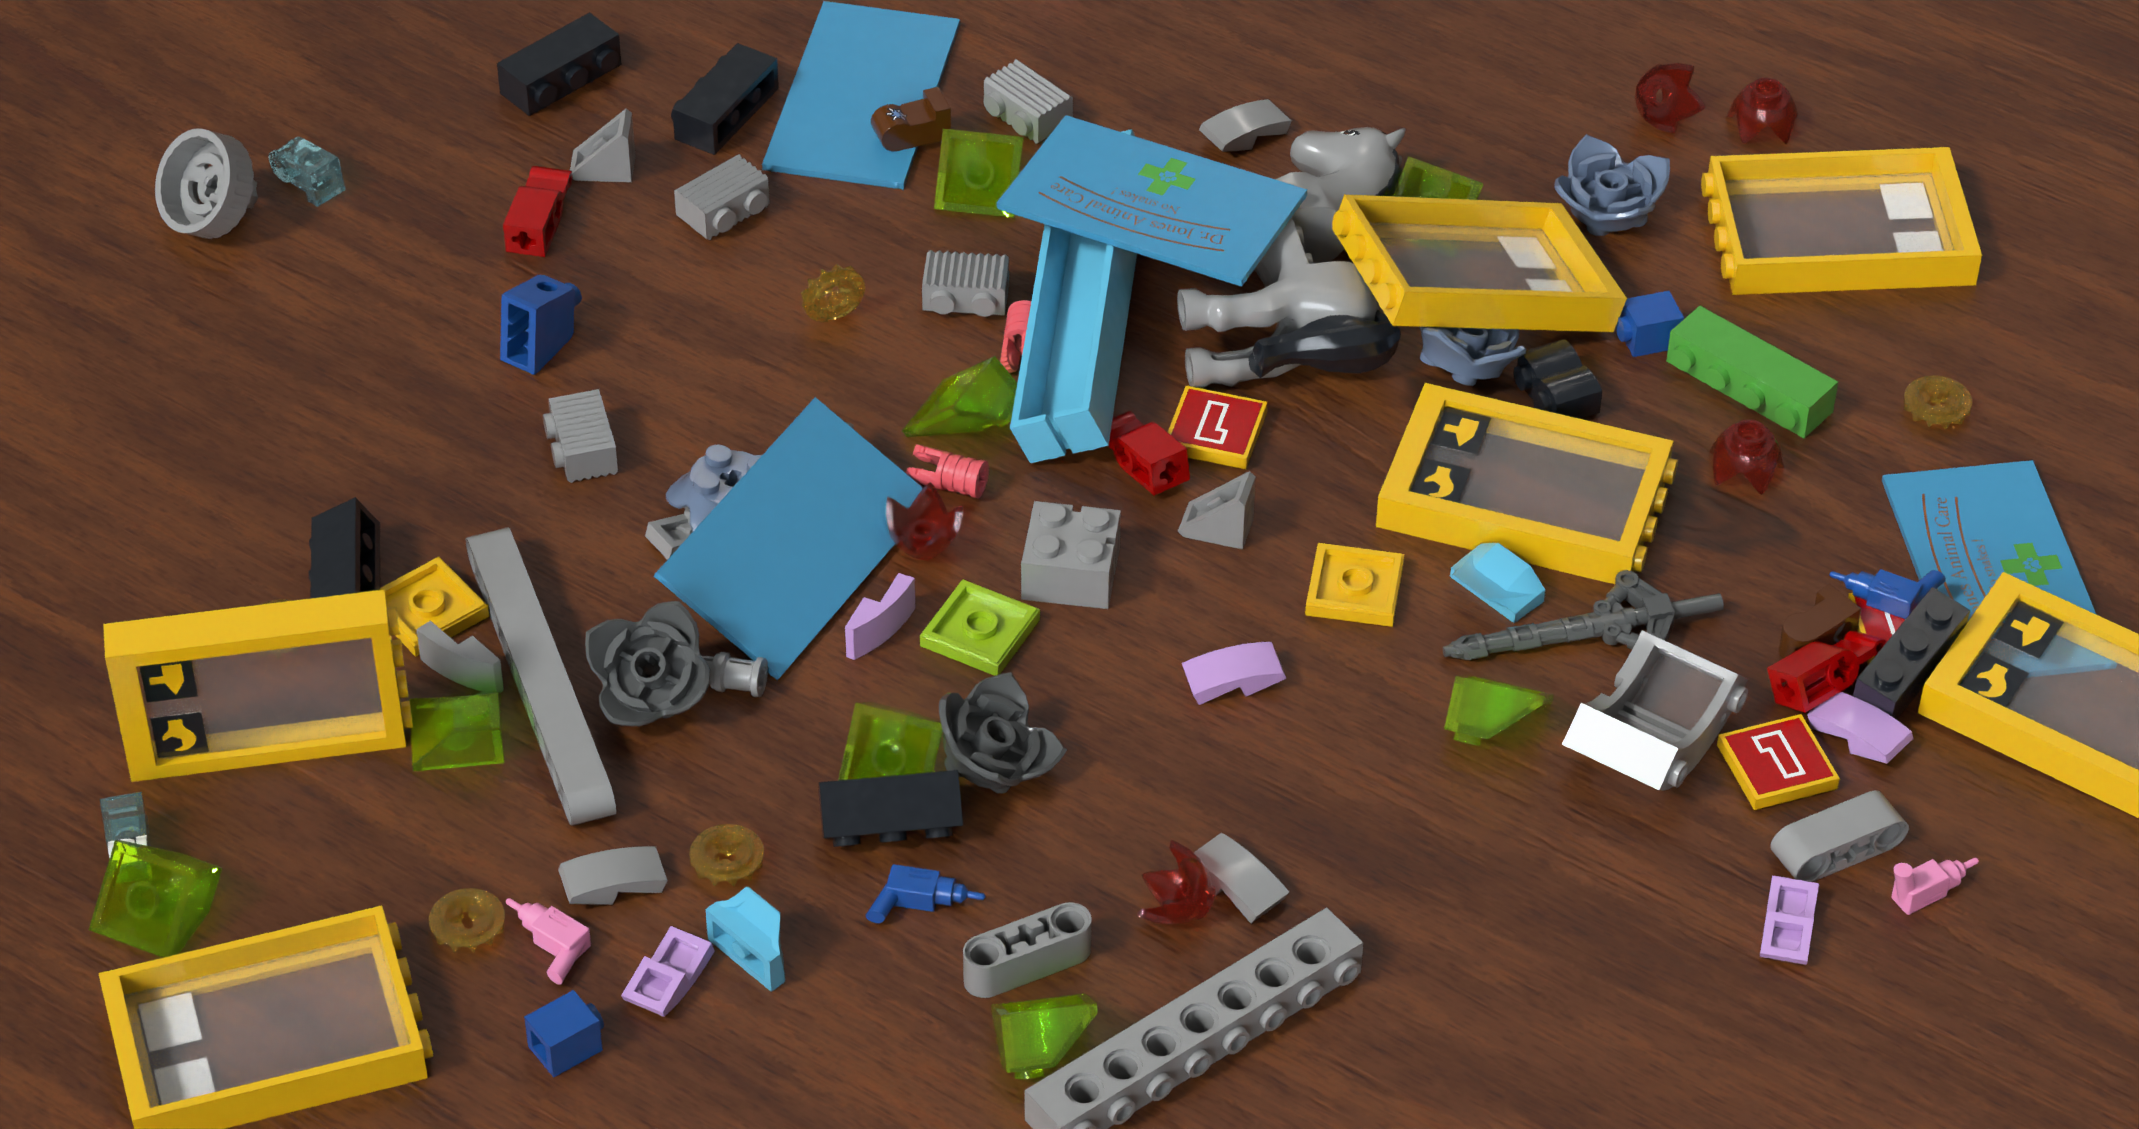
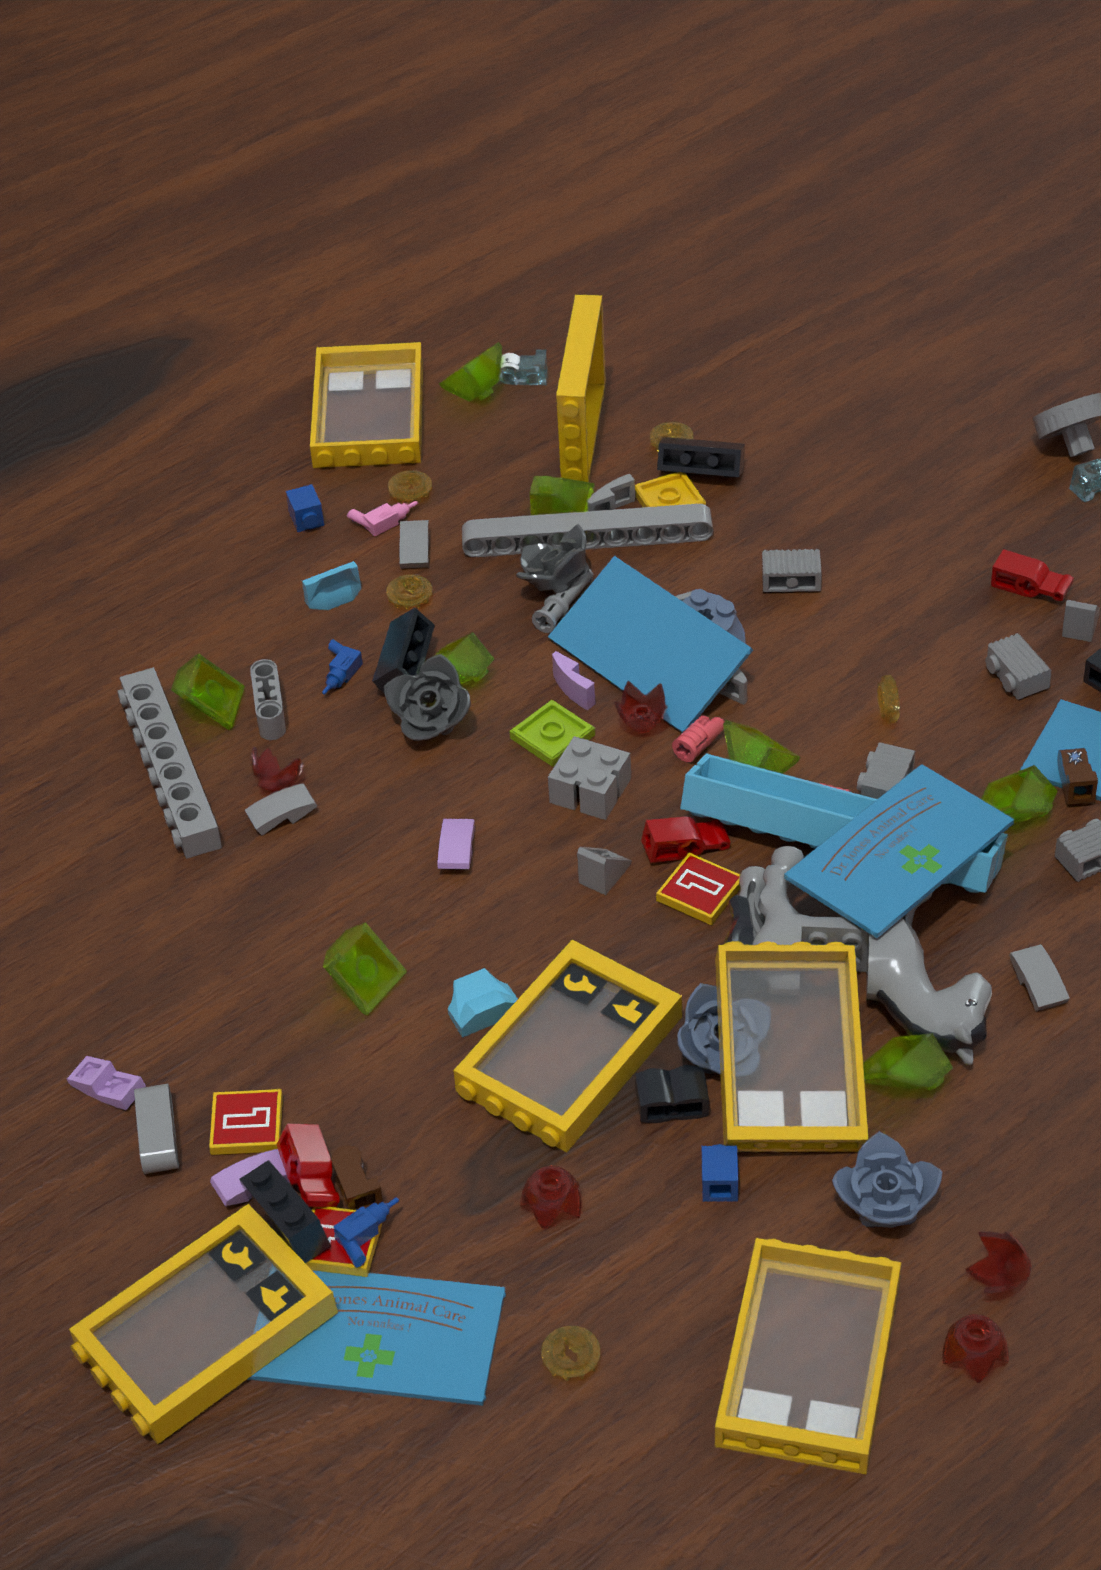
camera: 110 degrees right, 0 degrees up
blue torso [500,275,582,375] -> none
lavender slope [621,926,715,1017] -> none
yellow tile [1305,543,1405,627] -> none
dark grey bar [1443,570,1724,662] -> none
light grey window [1562,630,1748,791] -> none
bright green brick [1666,306,1838,438] -> none
bright pink piece [1891,858,1979,915] -> none

